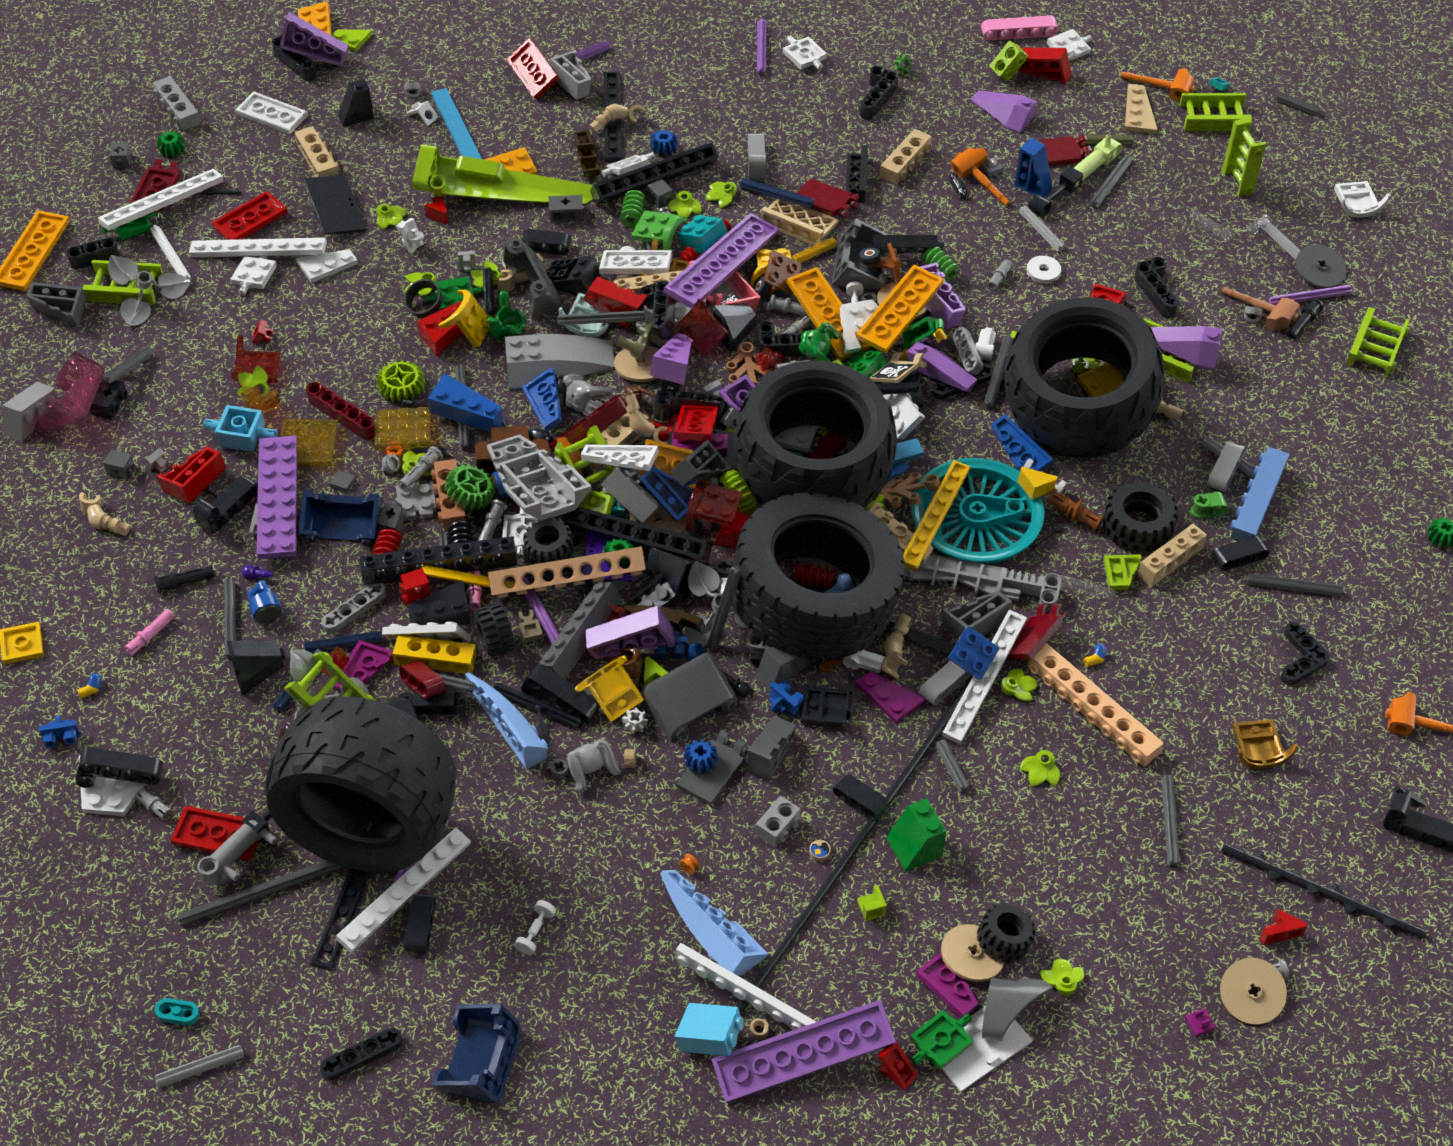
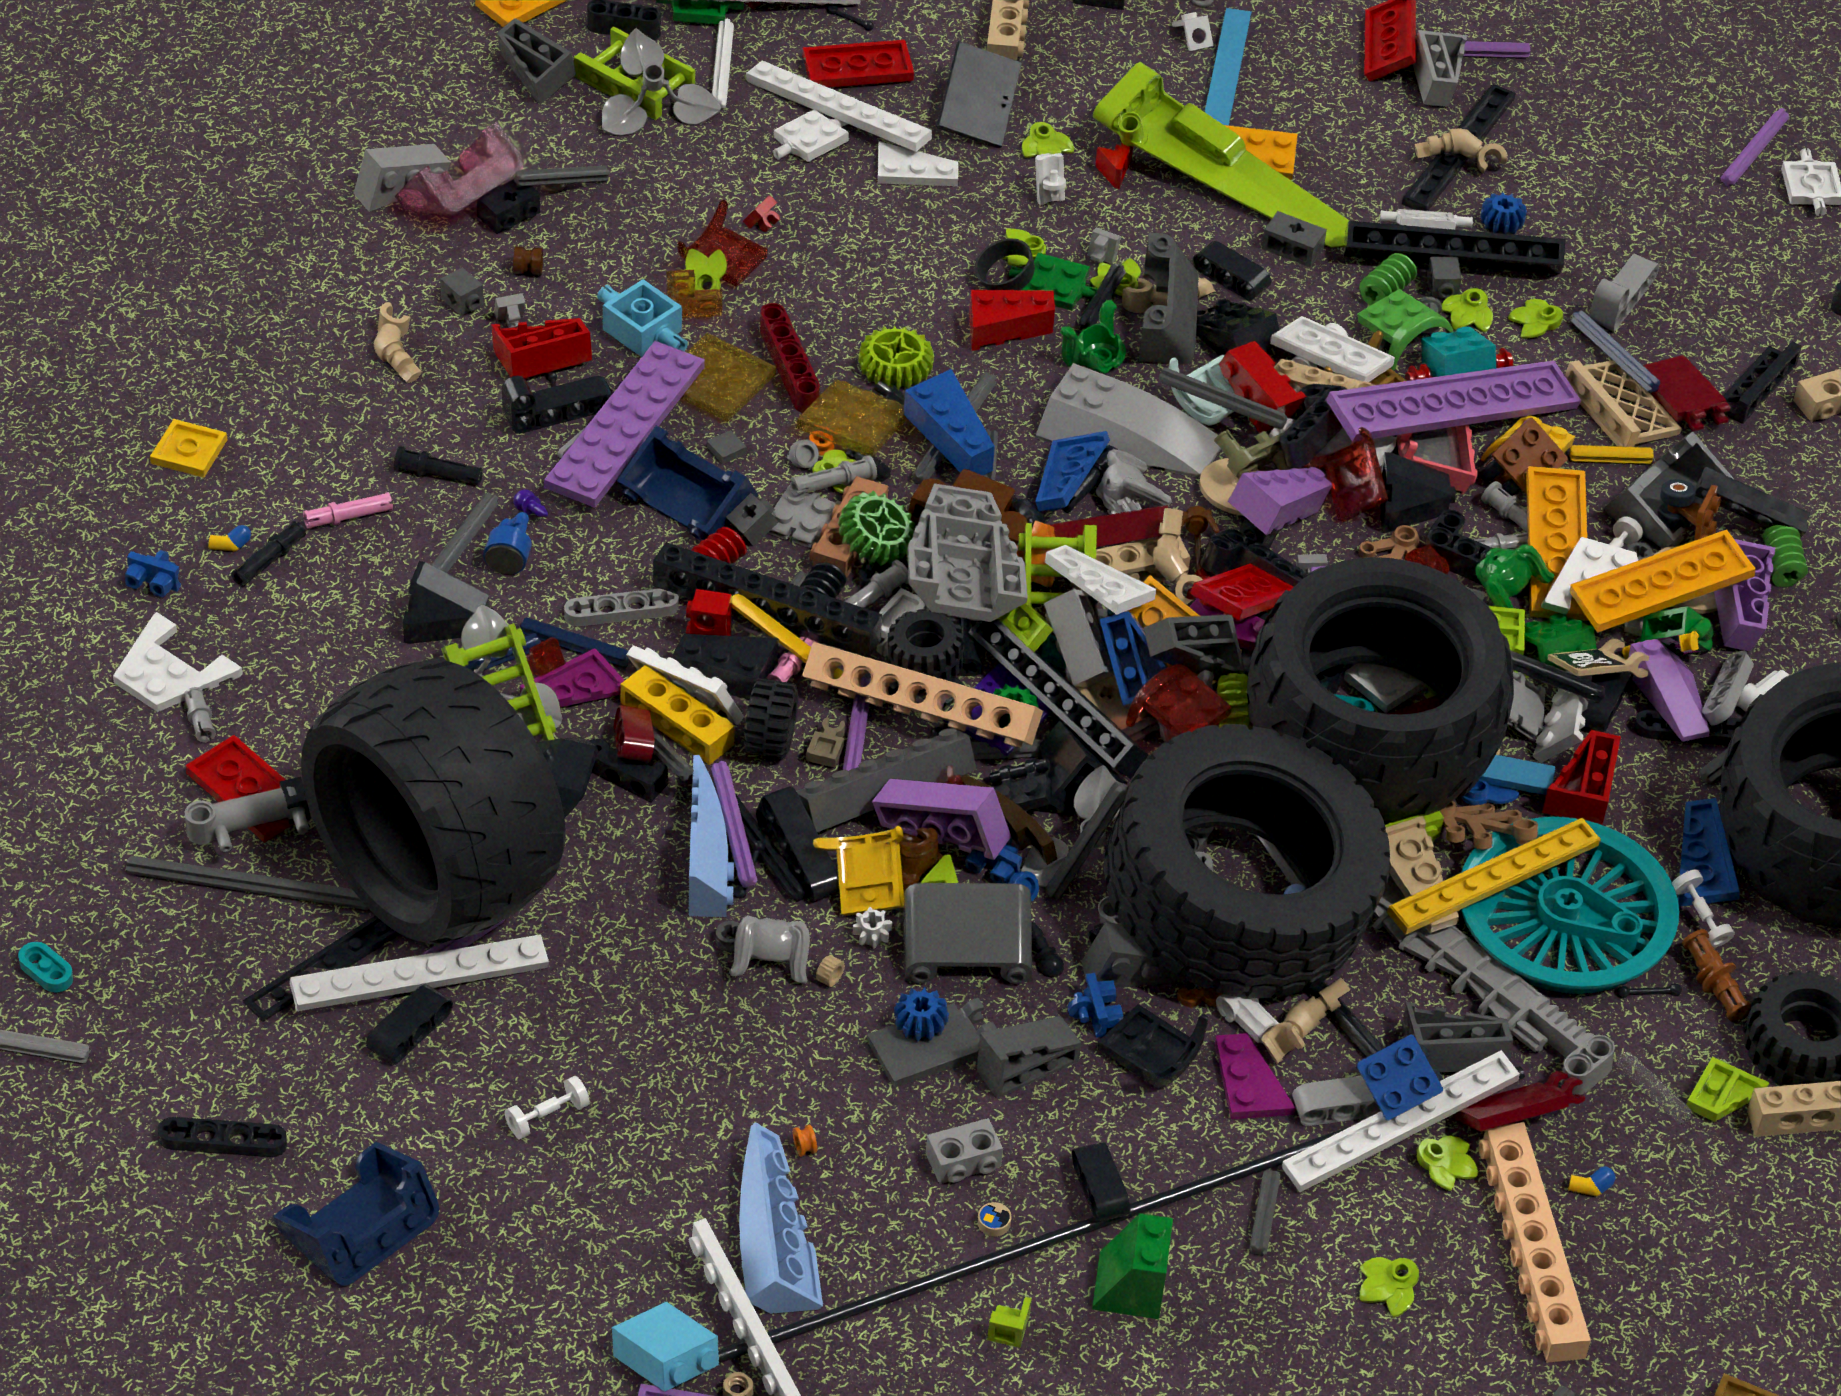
camera: 30 degrees right, 5 degrees down
black beam [76,747,163,788] -> none
yellow piece [439,290,489,348] -> none
dark brown slope [573,130,600,177] -> none
red piece [794,561,836,590] -> none
yellow slope [1018,467,1058,500] -> none
none -> black pin [231,521,306,587]
none -> reddish brown wheel [513,246,543,275]
none -> medium lavender axle [711,761,757,888]
none -> red wedge [1542,730,1621,825]

